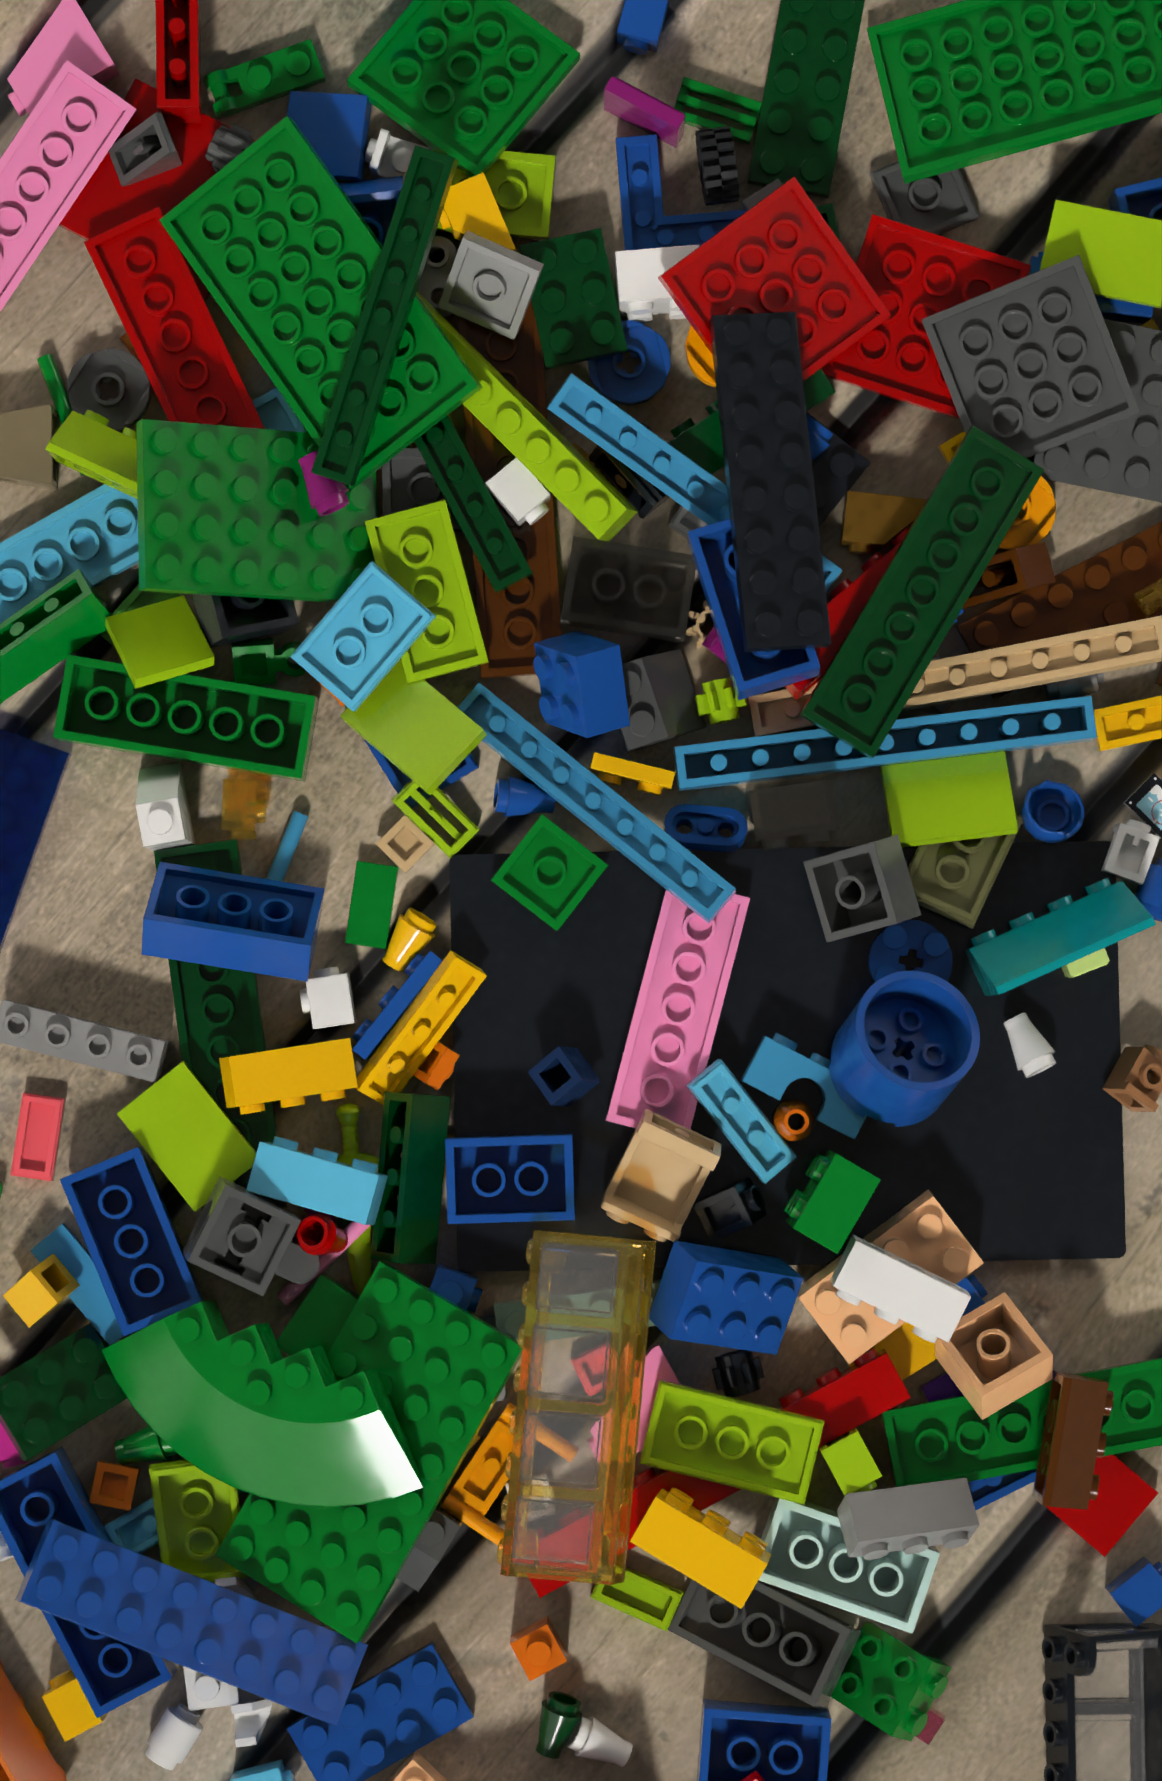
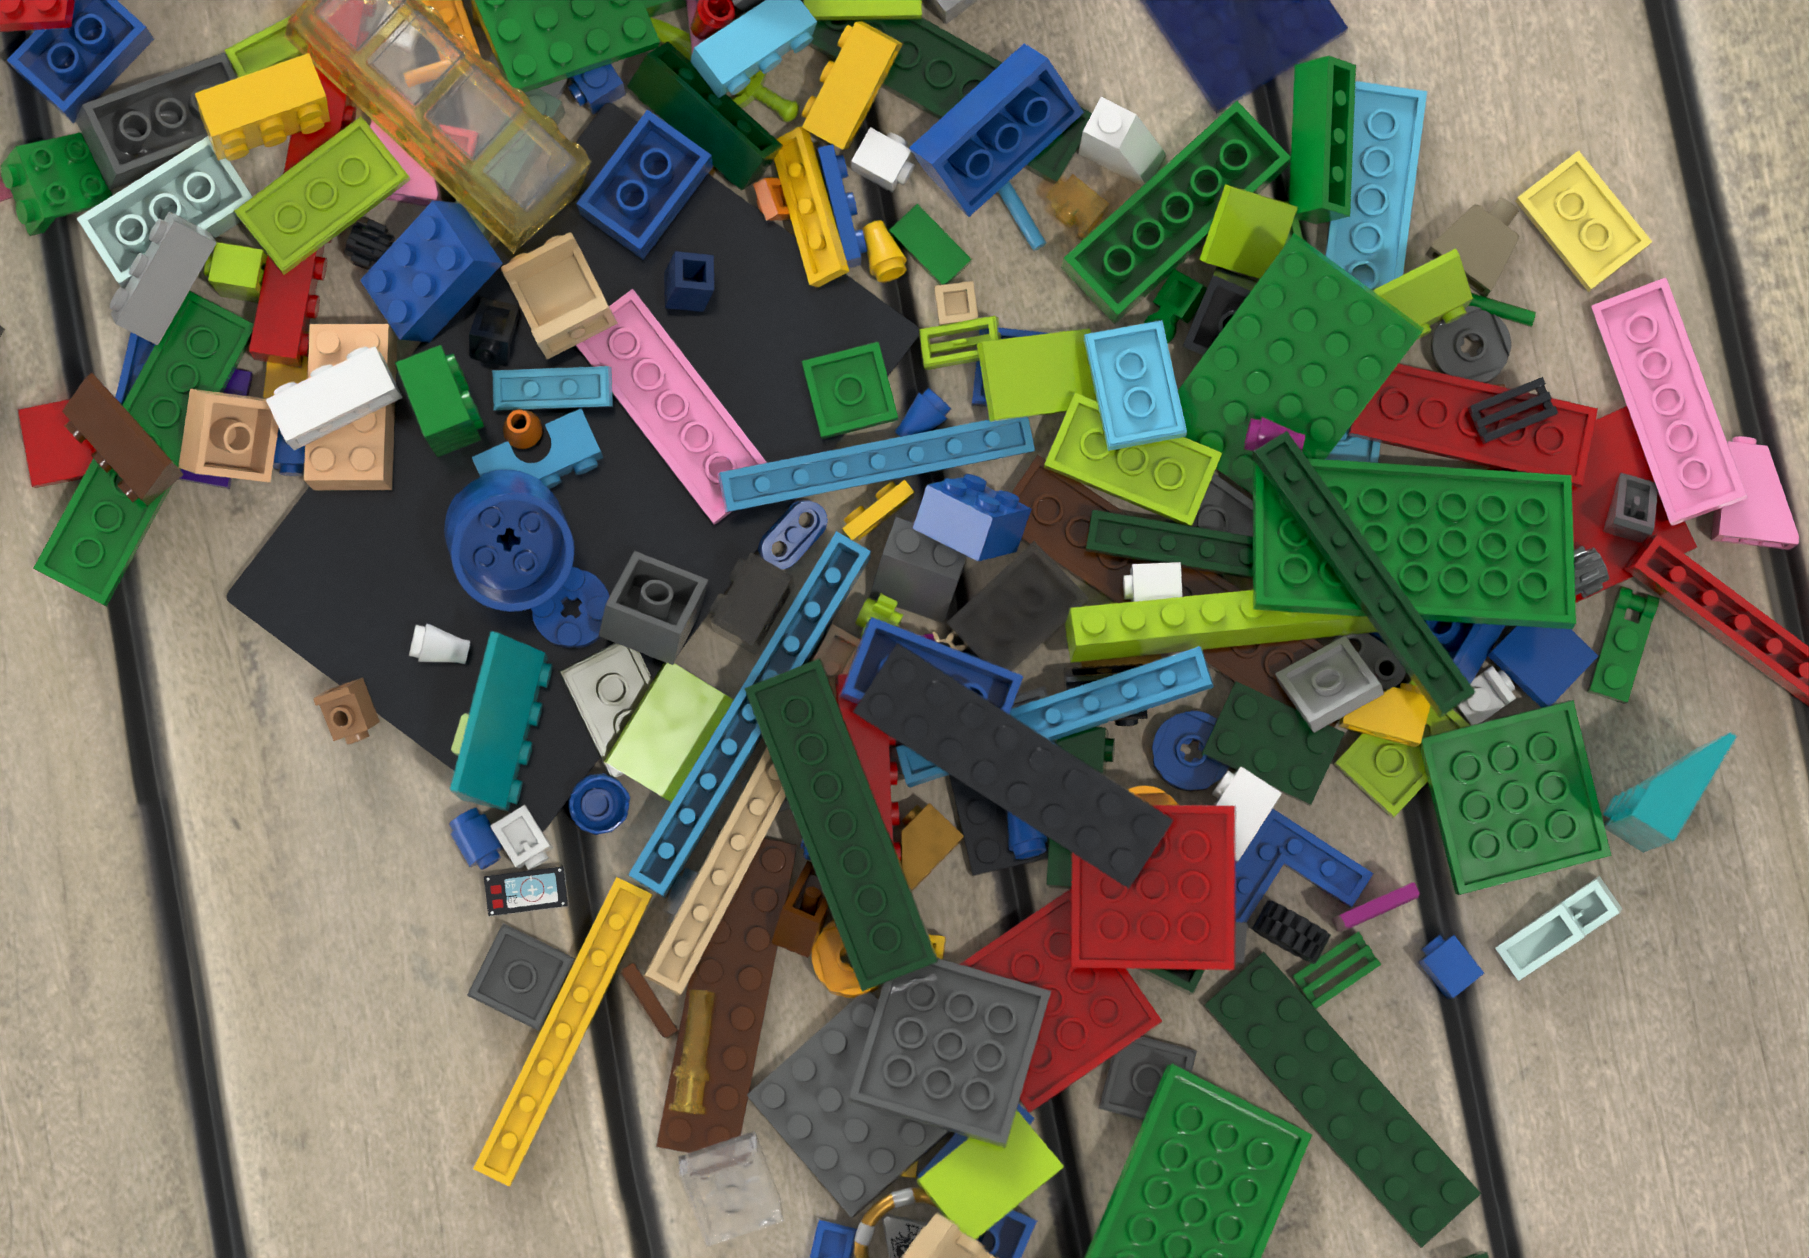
camera: 125 degrees right, 5 degrees down
none -> black tile [1468,377,1558,444]

